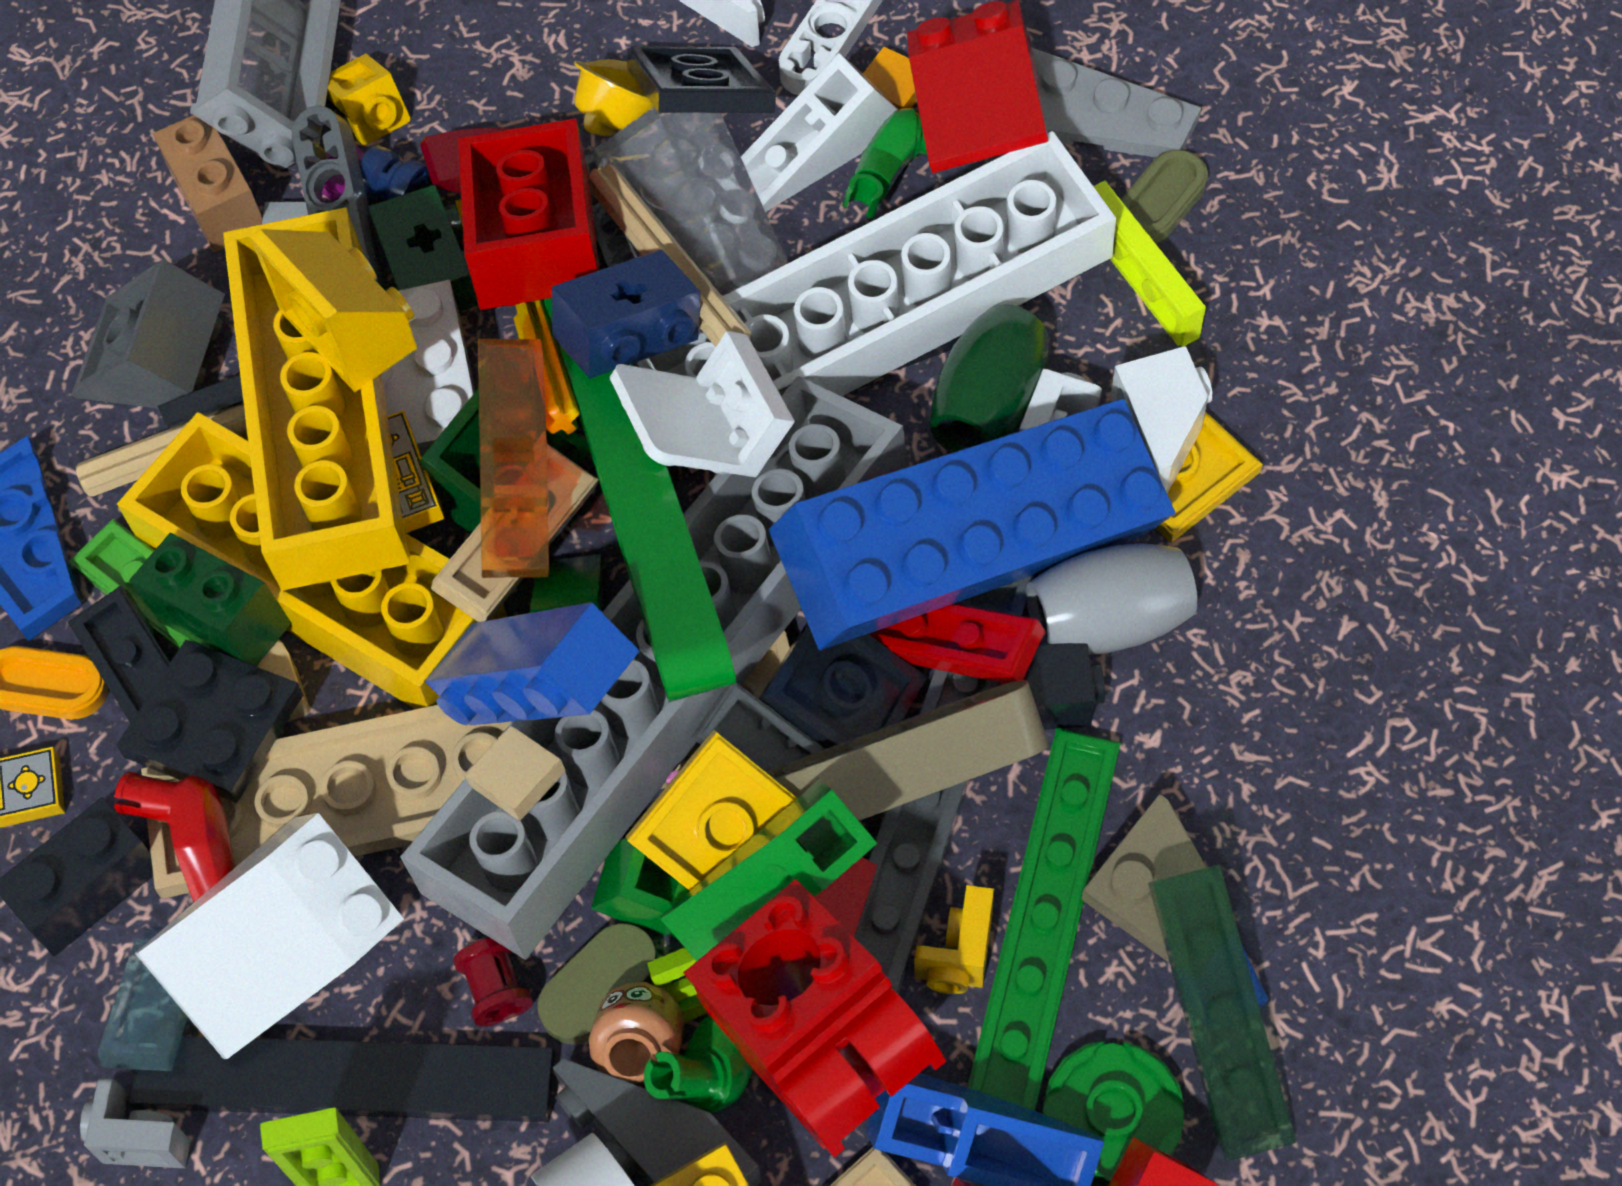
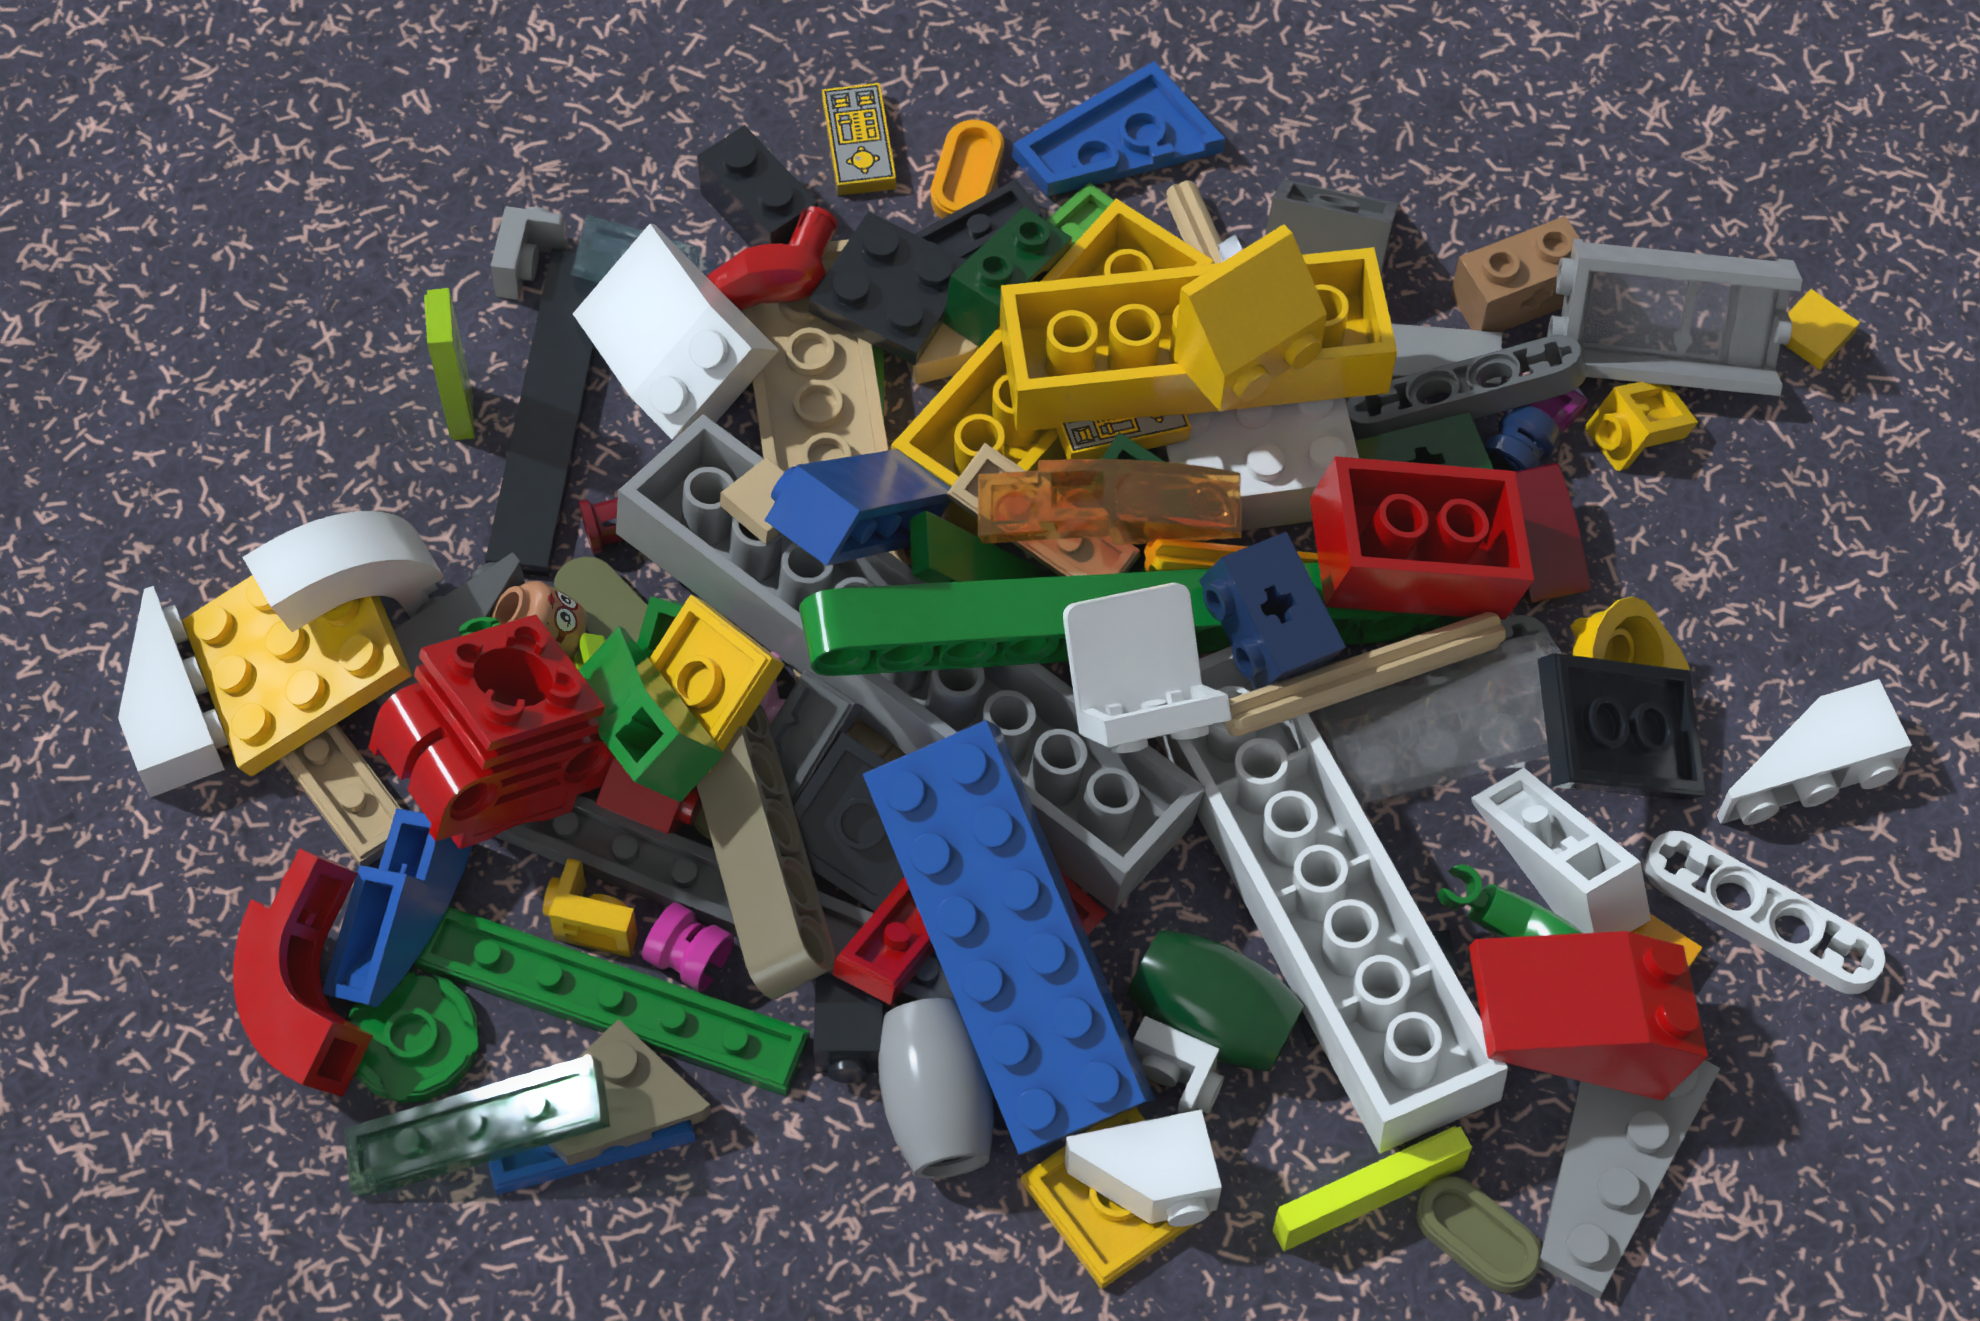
camera: 90 degrees right, 0 degrees up
none -> dark pink wheel [642,902,735,992]

